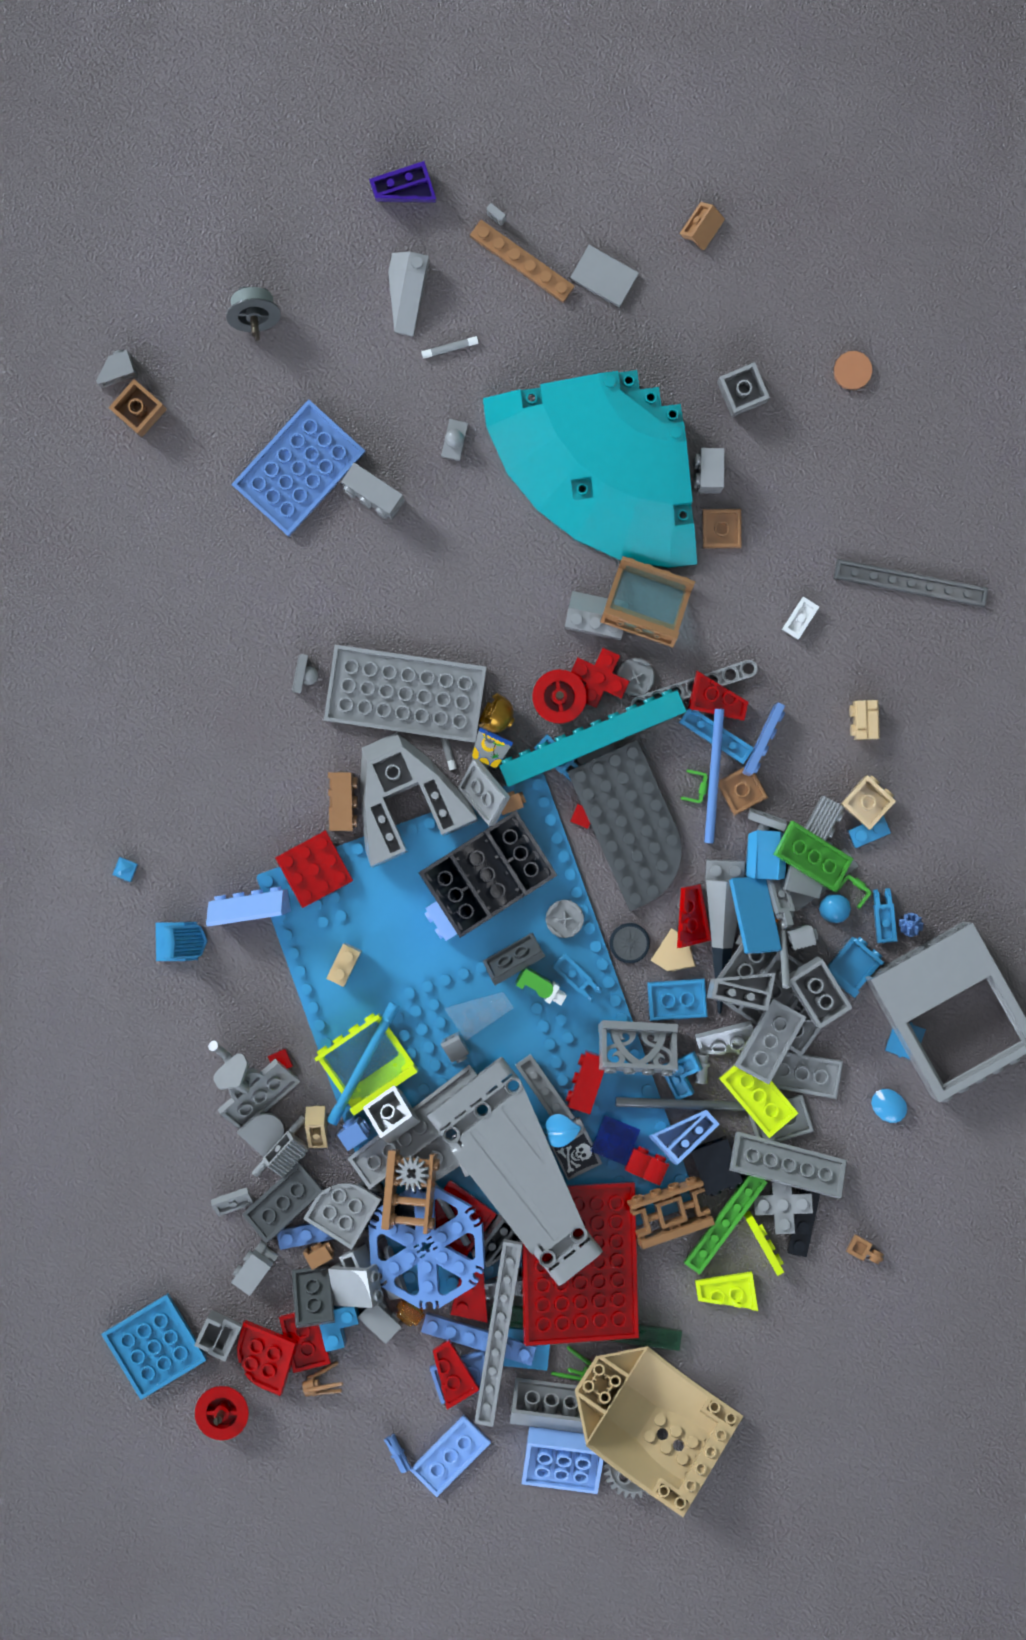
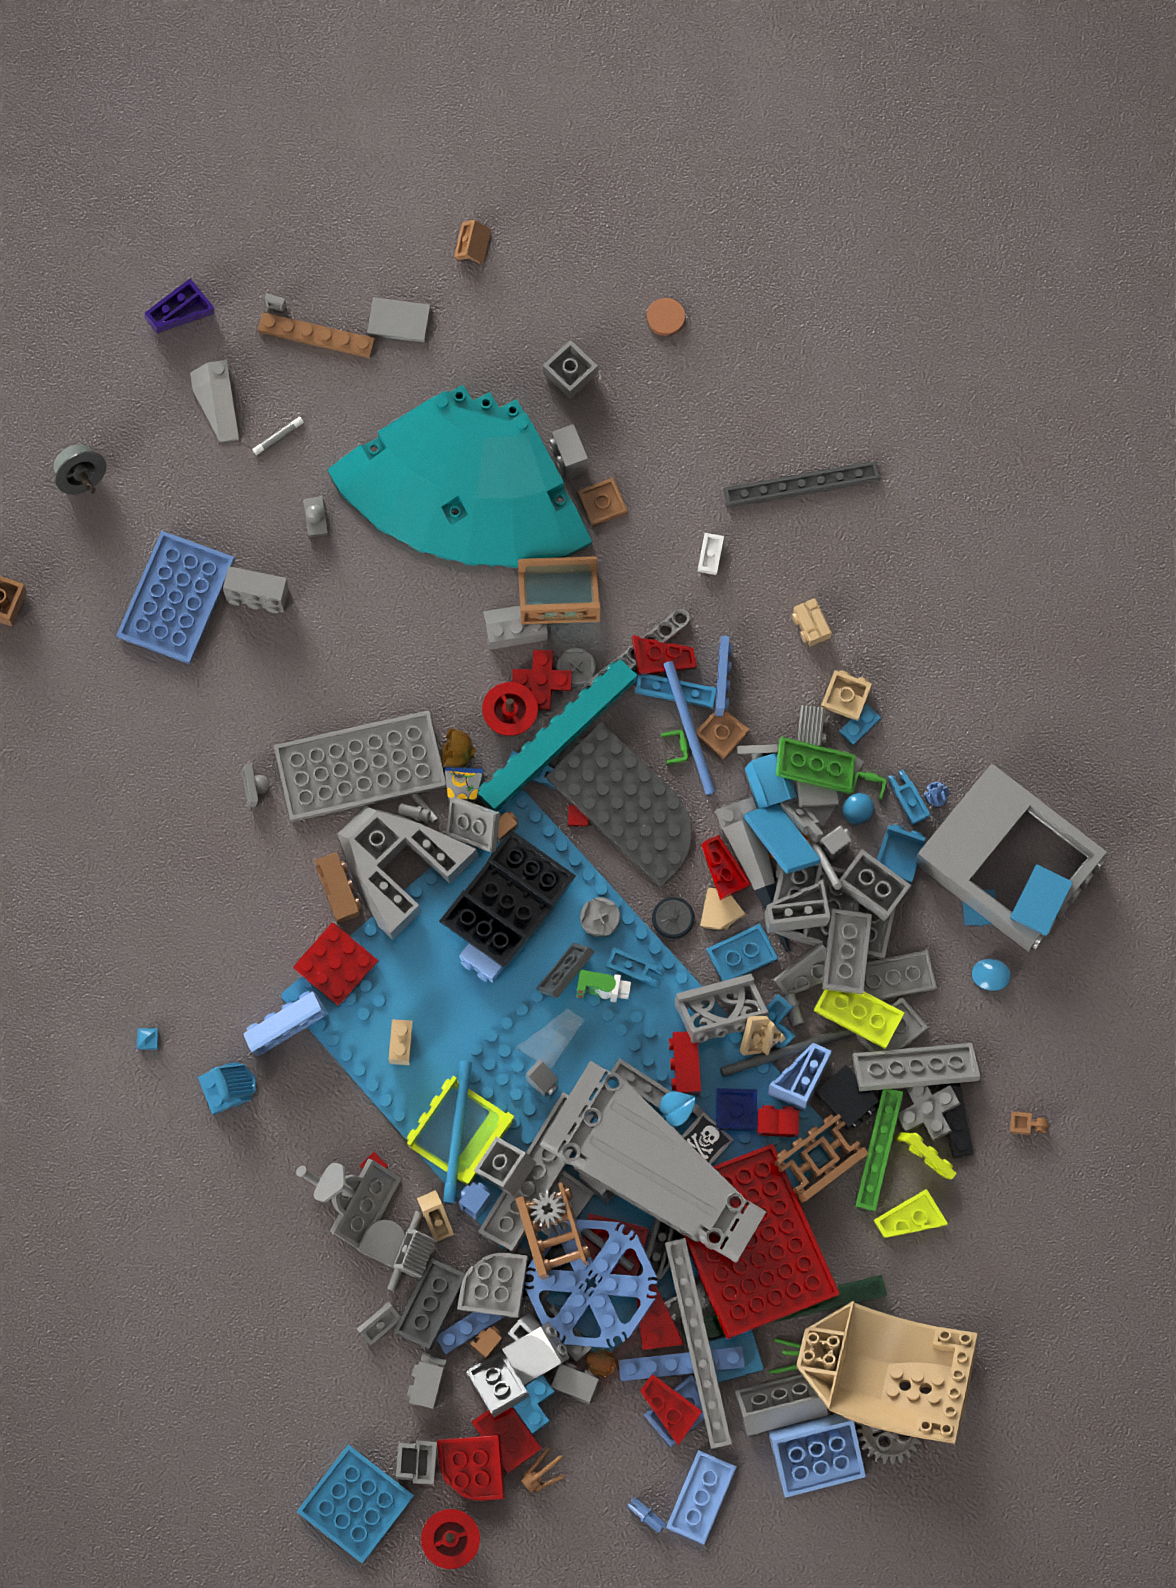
camera: 25 degrees left, 15 degrees down
none -> light grey pin [398,803,431,823]
none -> tan slope [740,1016,786,1056]
none -> dark azure tile [1010,864,1073,936]

